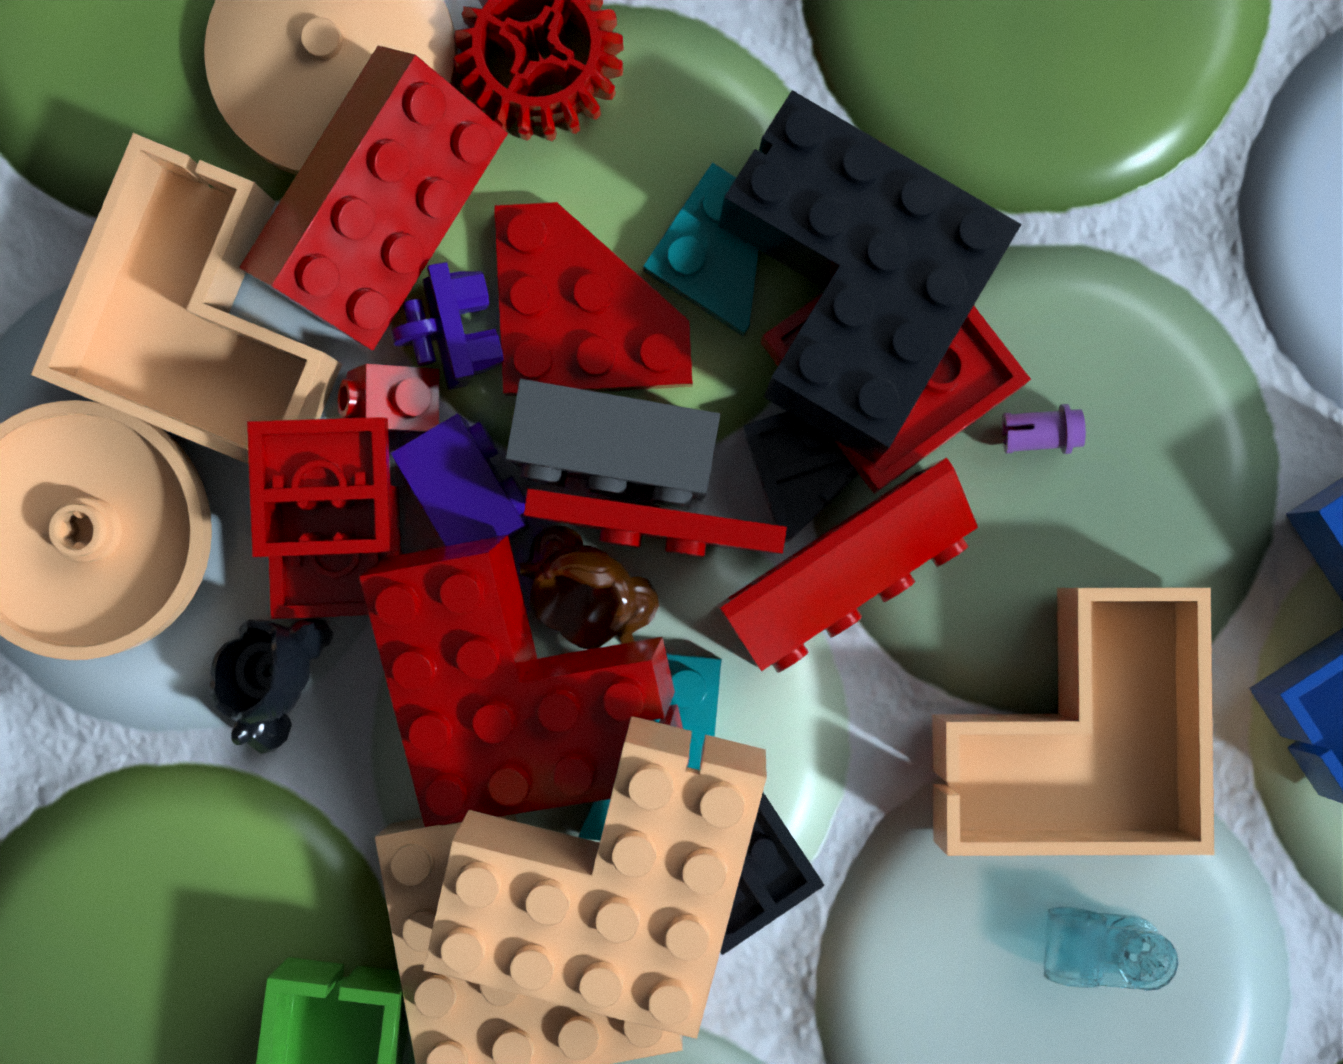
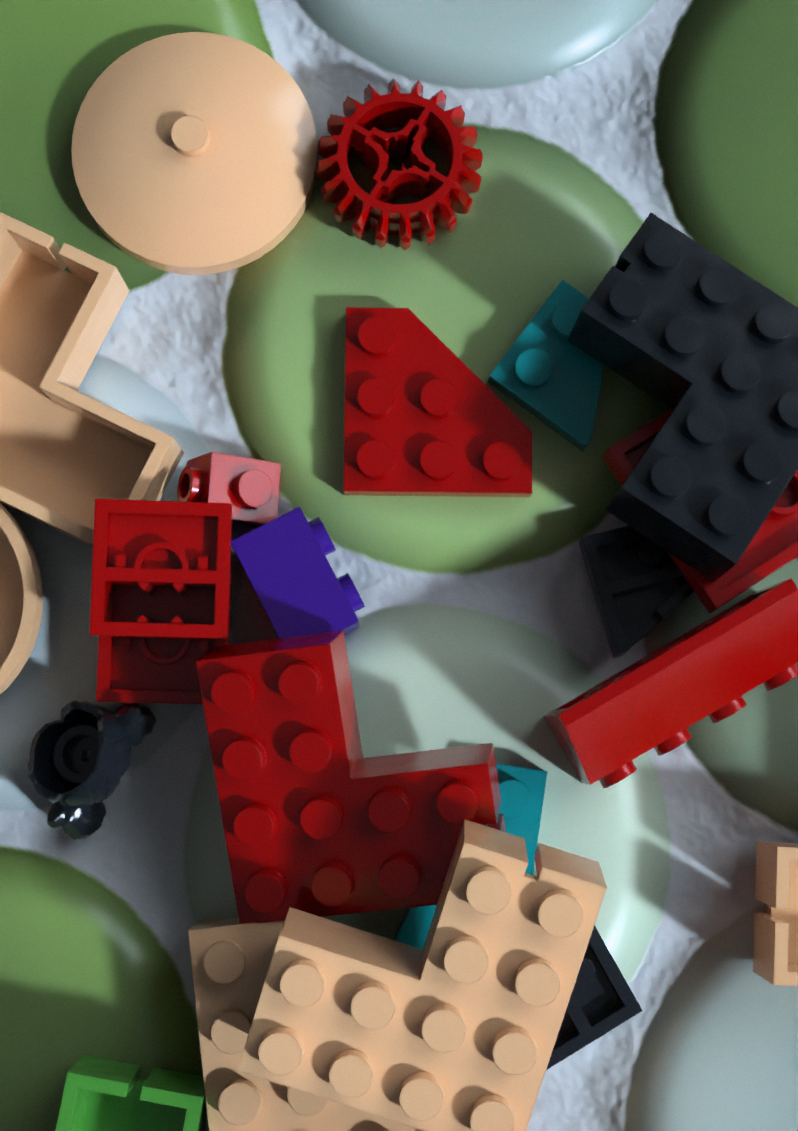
camera: 10 degrees left, 5 degrees down
red brick [239,45,508,351] -> none
dark purple hips [391,262,504,390] -> none
dark grey brick [506,379,721,509] -> none
reddish brown hair [519,526,659,650] -> none
red wing [524,489,787,557] -> none

